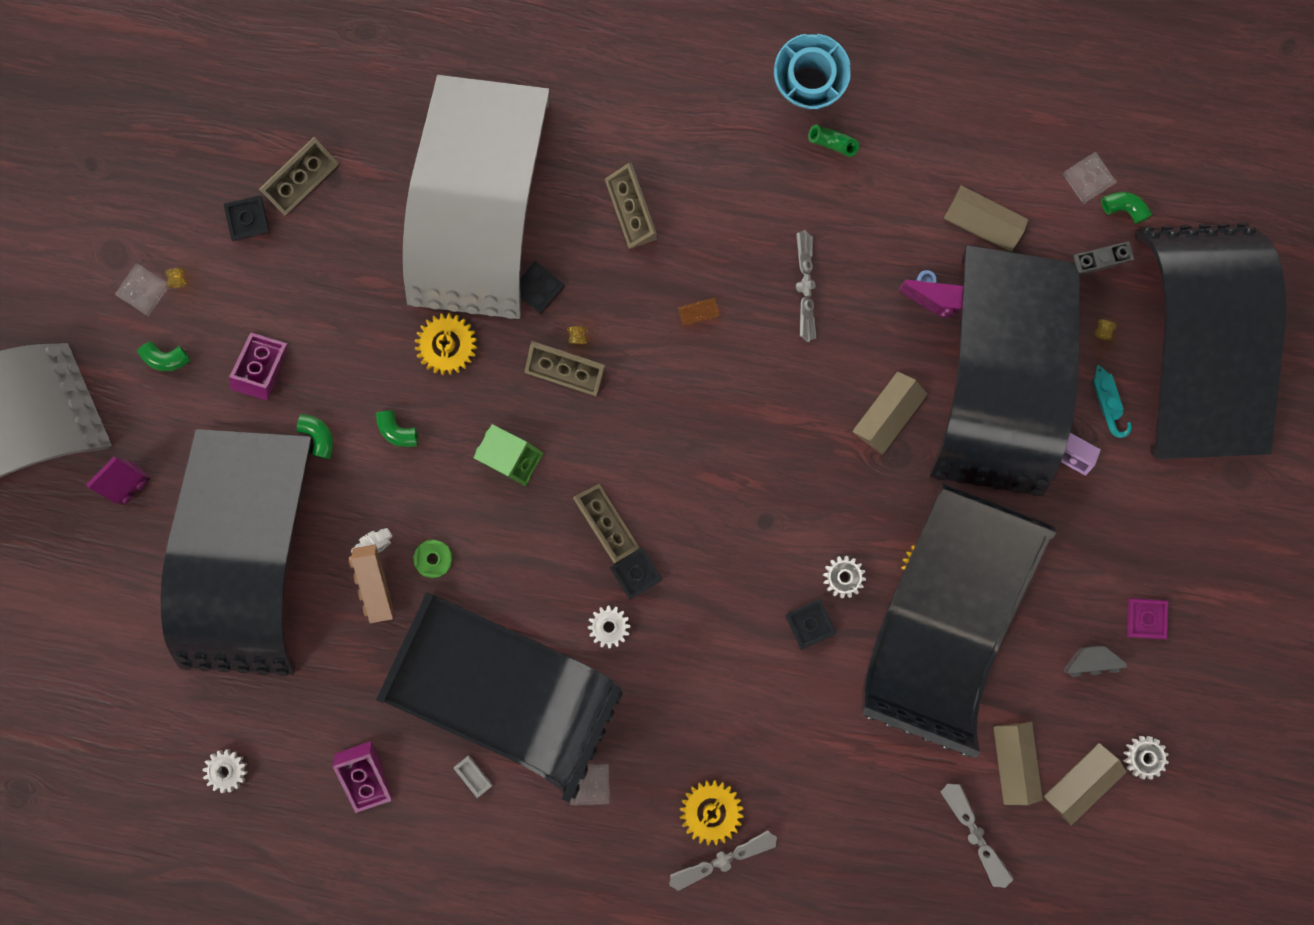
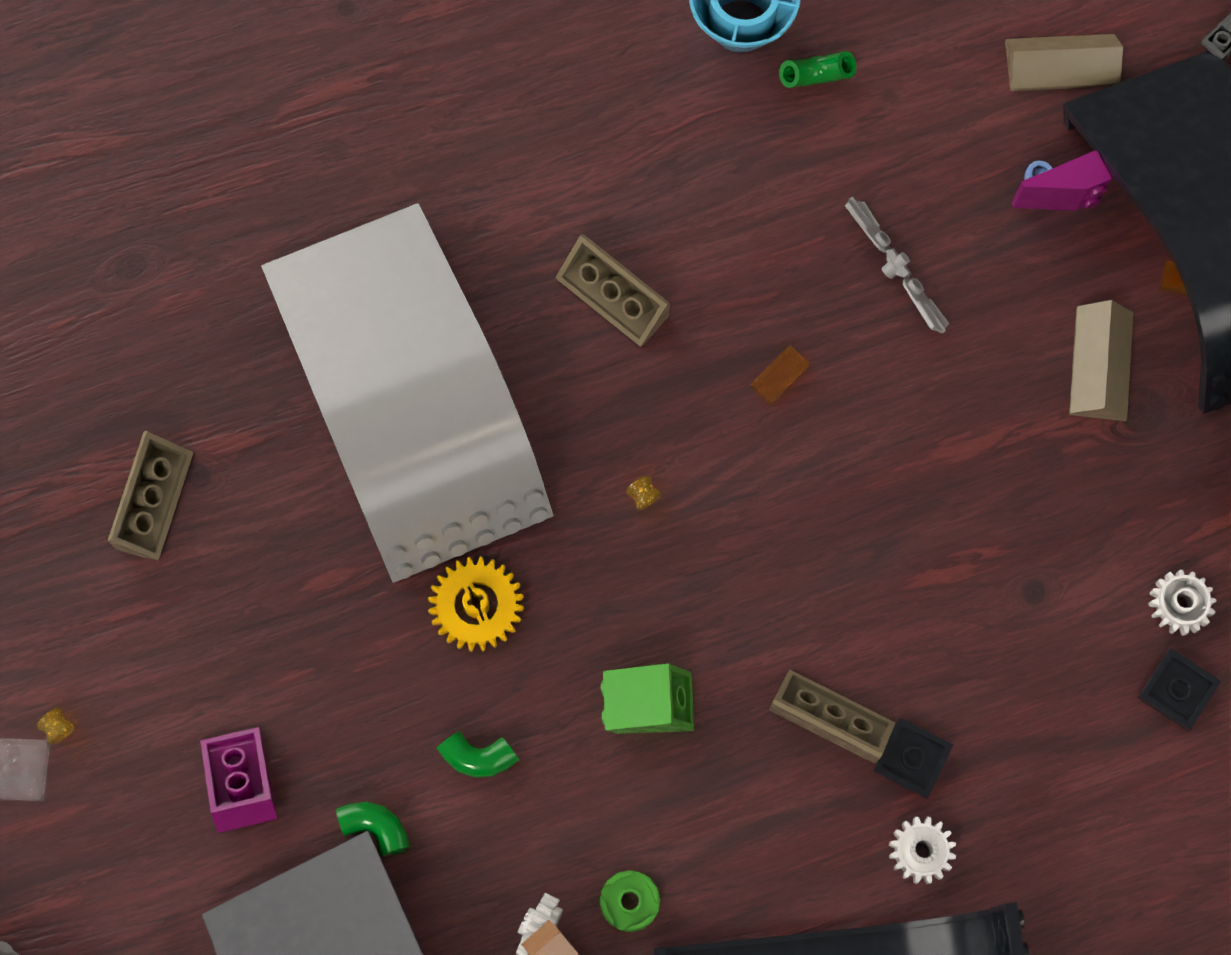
camera: 30 degrees left, 10 degrees down
green cylinder [137,341,191,372] -> none
black plate [224,195,270,242] -> none
black plate [520,261,565,315] -> none
dark tan slope [524,341,606,396] -> none

